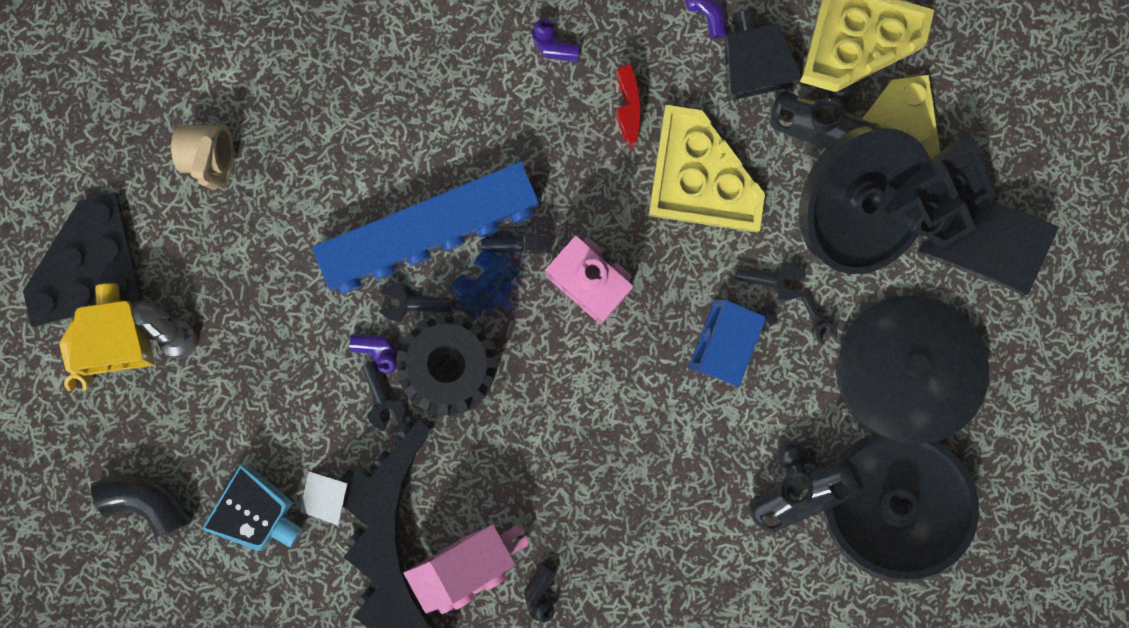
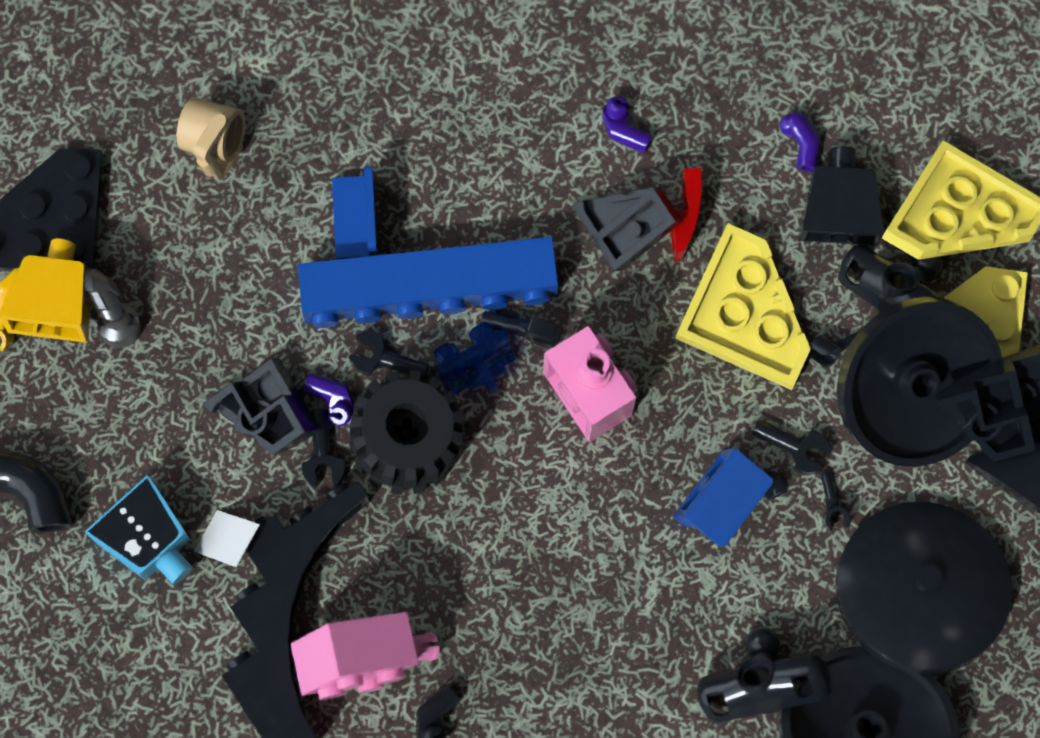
camera: 15 degrees right, 10 degrees down
none -> black slope [203,358,321,455]
none -> blue panel [332,166,378,260]
none -> black wing [572,187,683,271]
none -> black hand [809,331,859,367]

